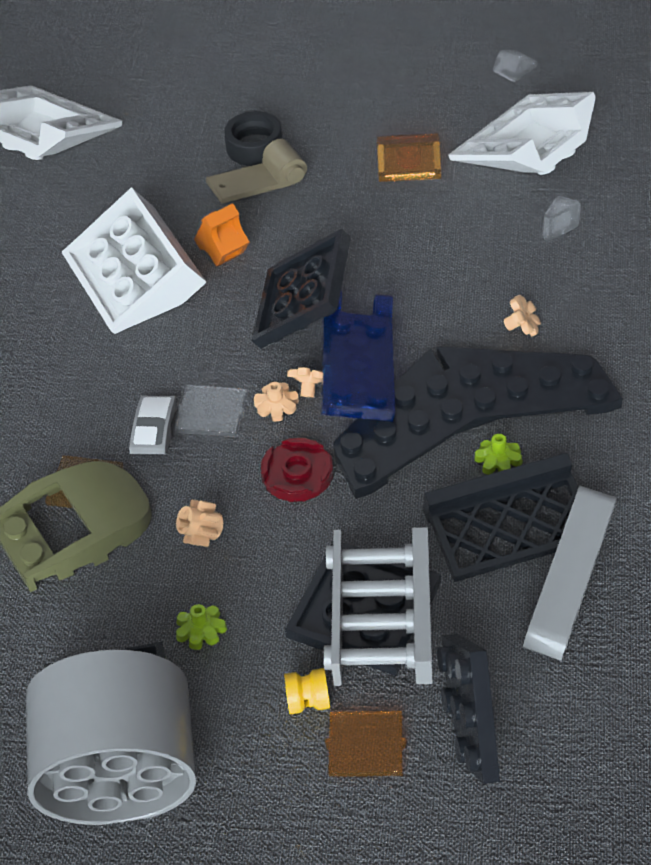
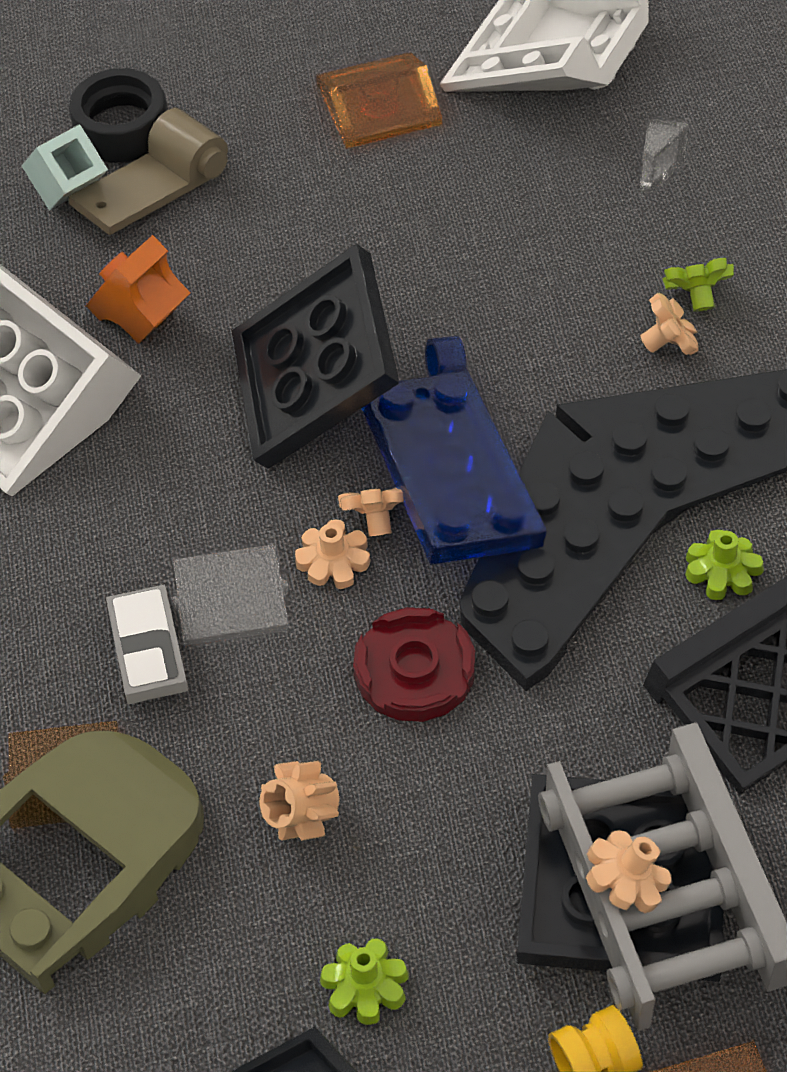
camera: 20 degrees left, 5 degrees up
none -> light aqua brick [21,124,108,211]
none -> light nougat plant [586,831,671,913]
none -> lime plant [662,258,734,312]

